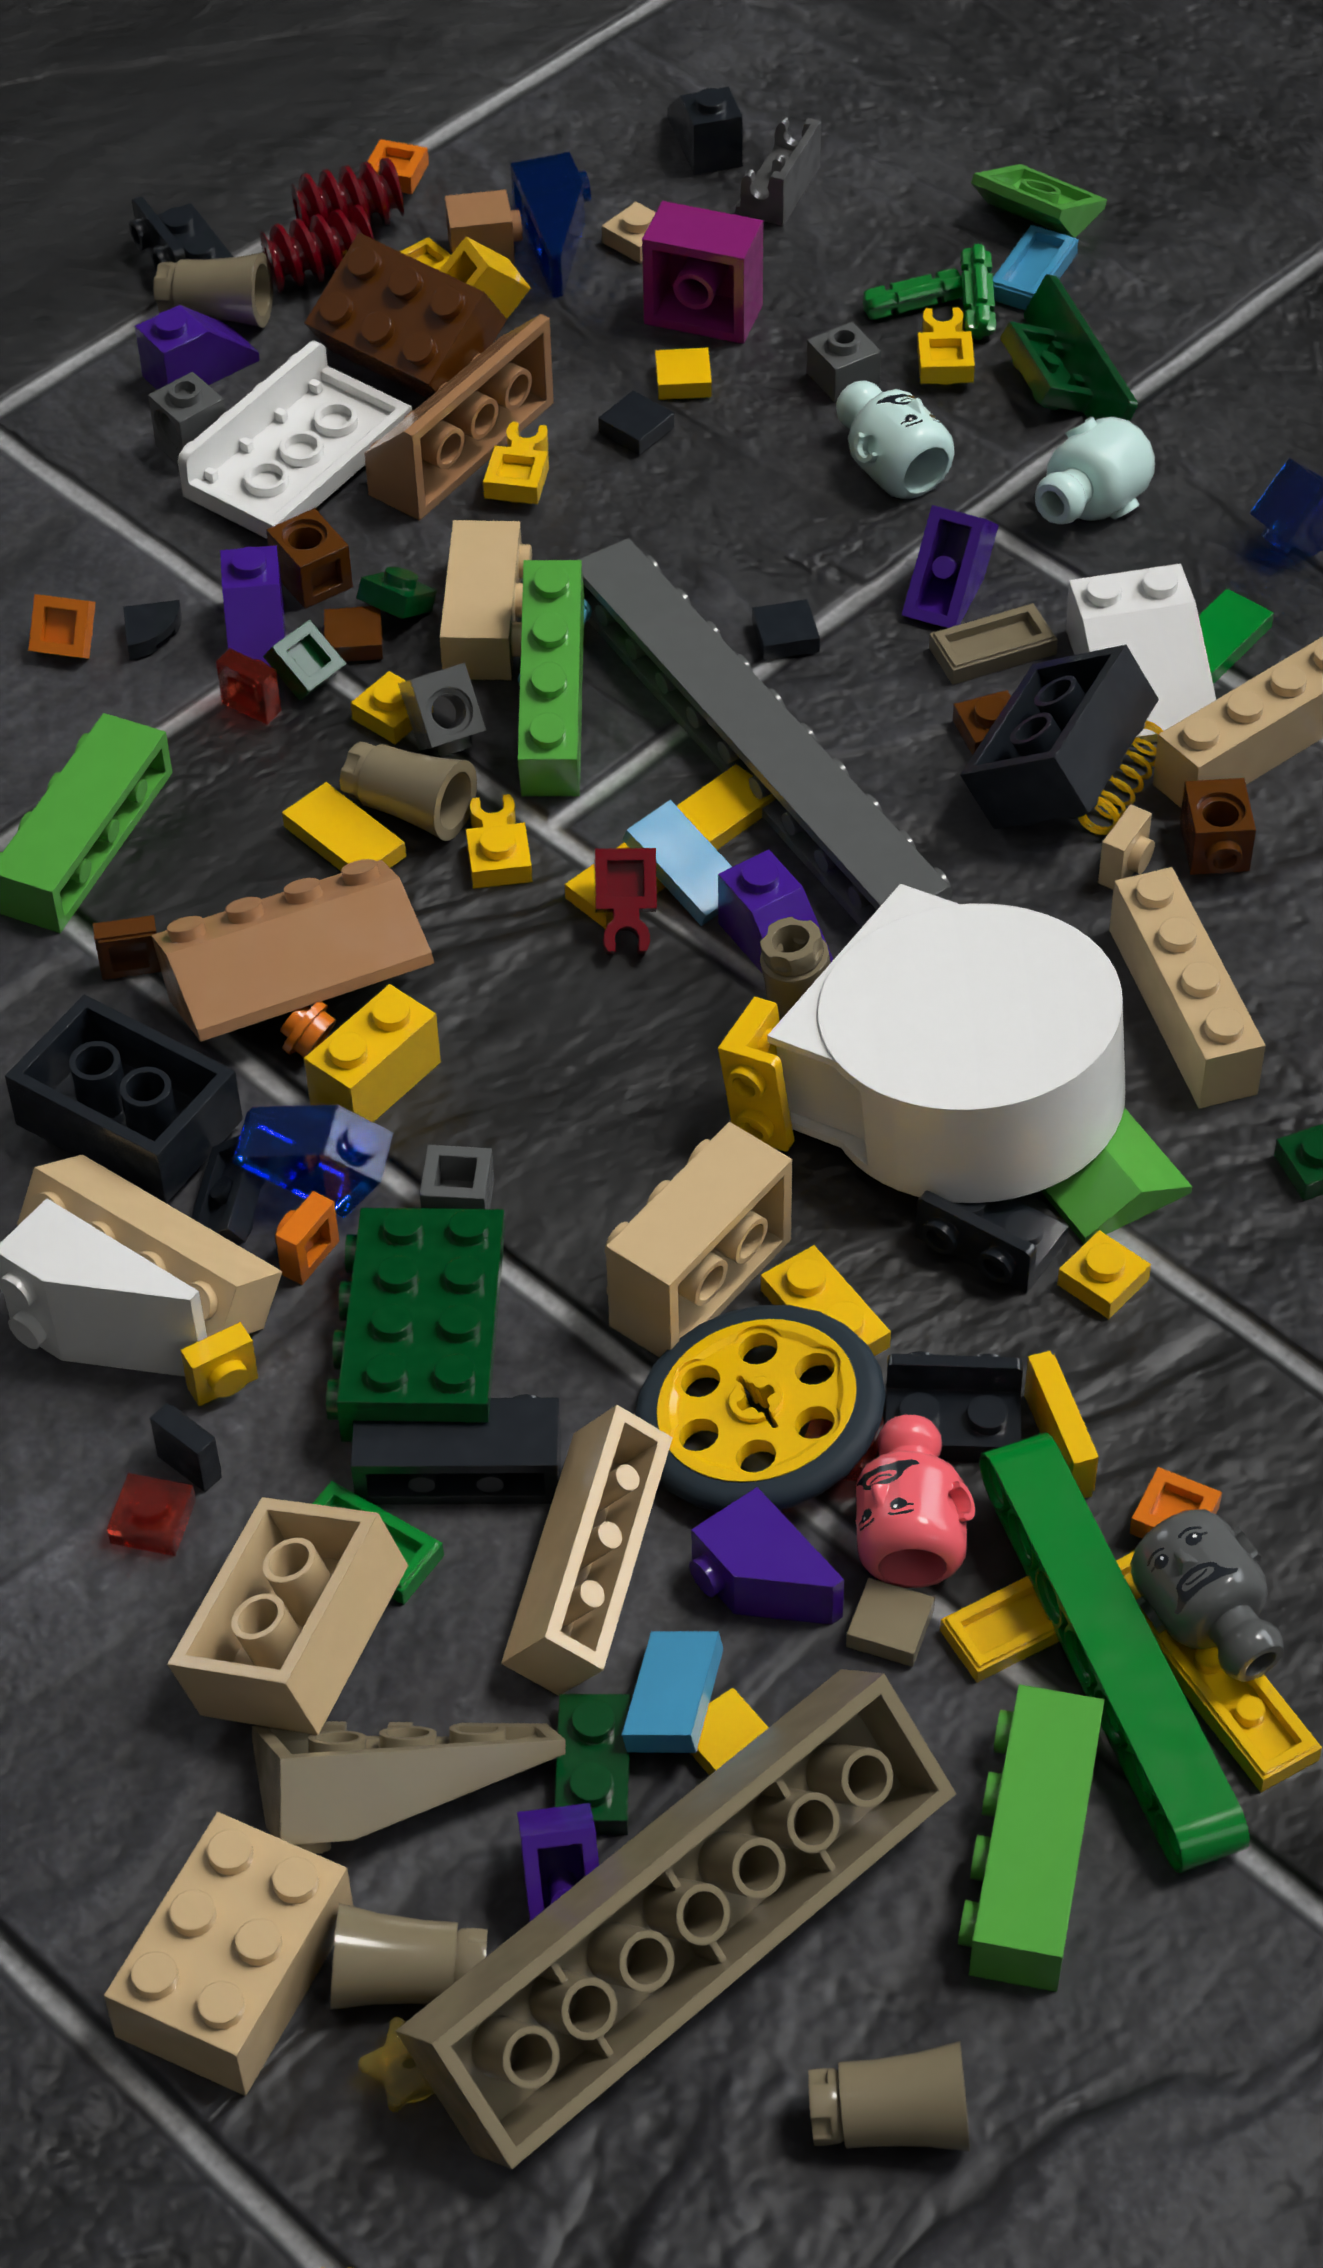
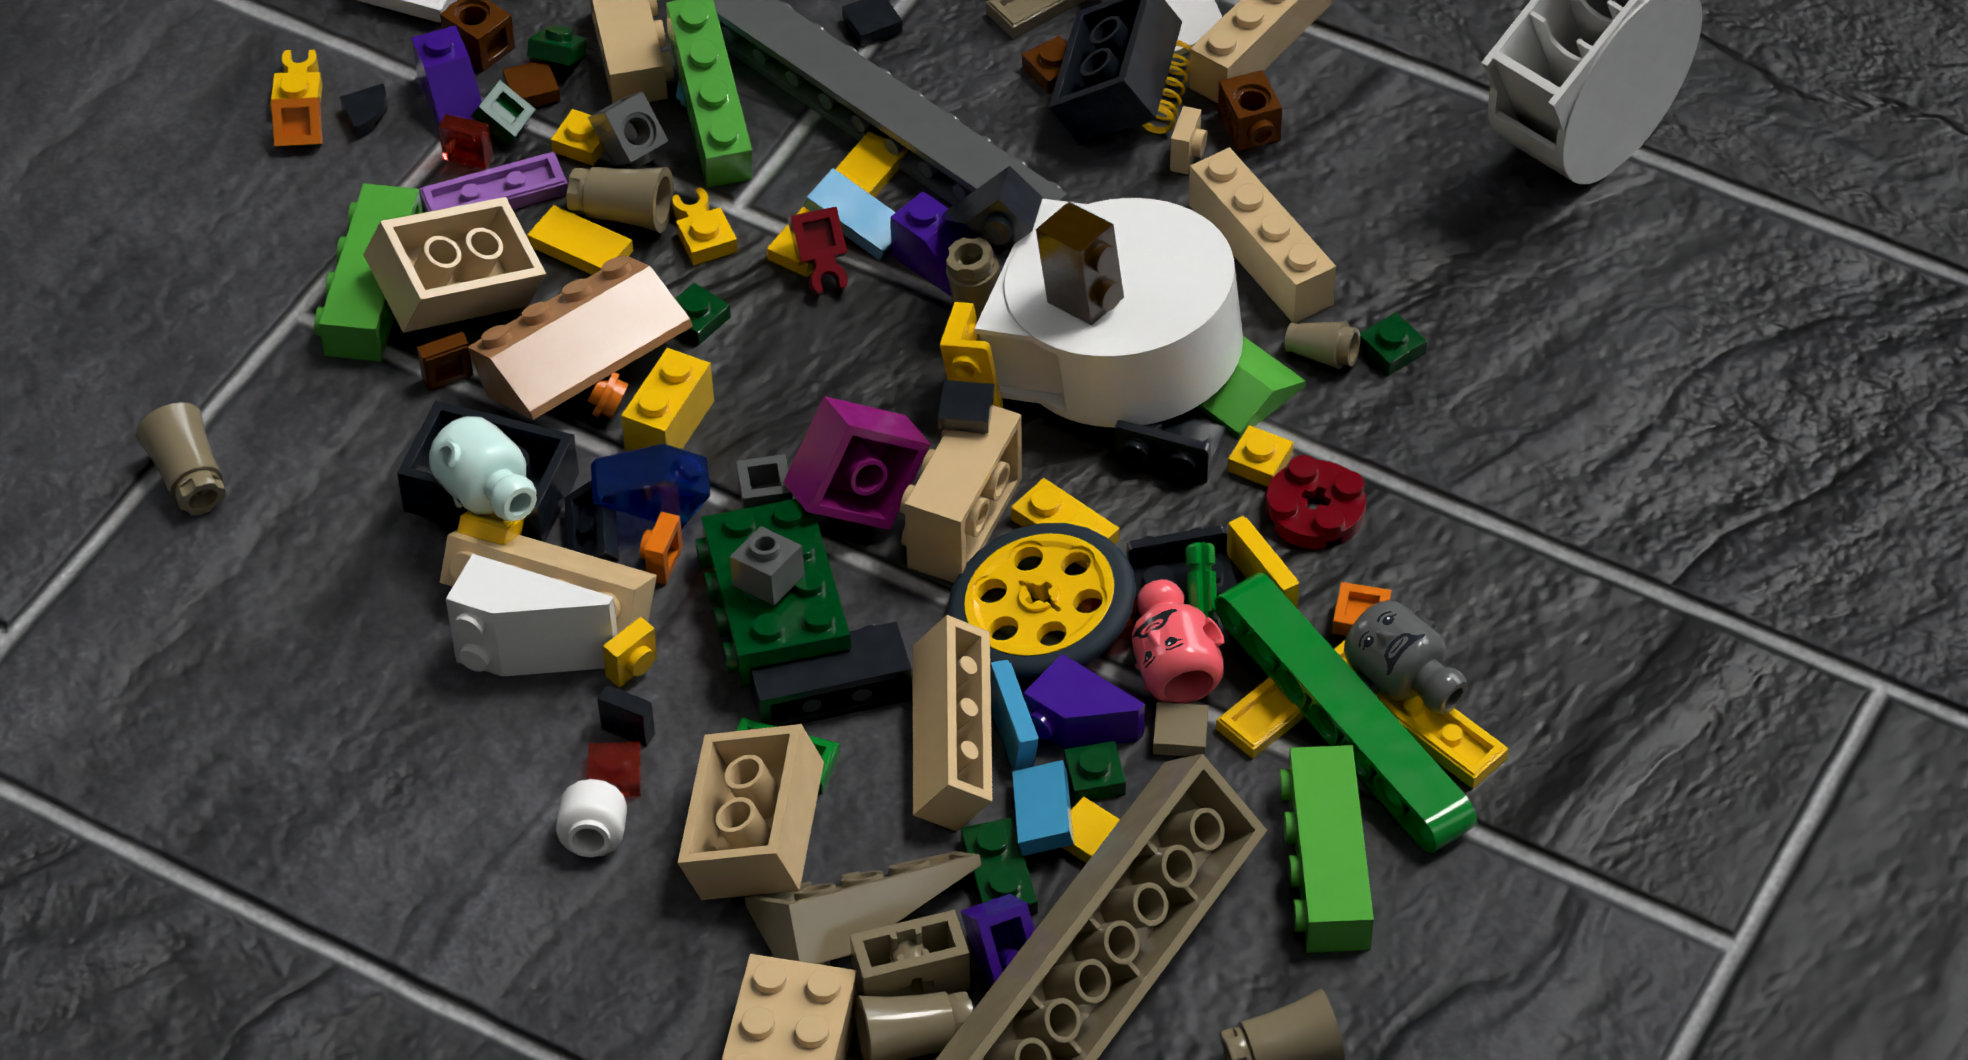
camera: 15 degrees left, 0 degrees up
none -> yellow plate [270,50,322,113]
none -> tan brick [363,197,546,333]
none -> medium lavender tile [419,151,568,212]
none -> light aqua piece [429,416,537,521]
none -> yellow tile [457,511,525,545]
none -> white head [556,779,627,858]
none -> dark green plate [675,282,731,345]
none -> dark grey plate [730,526,805,605]
none -> magenta brick [783,396,931,530]
none -> dark tan brick [850,910,970,997]
none -> black tile [938,380,994,433]
none -> black slope [941,166,1043,255]
none -> dark azure tile [990,660,1039,771]
none -> dark brown brick [1036,201,1124,326]
none -> dark green plate [1064,741,1126,803]
none -> green axle [1186,542,1218,625]
none -> dark red plate [1266,455,1366,549]
none -> dark tan cone [1285,321,1360,369]

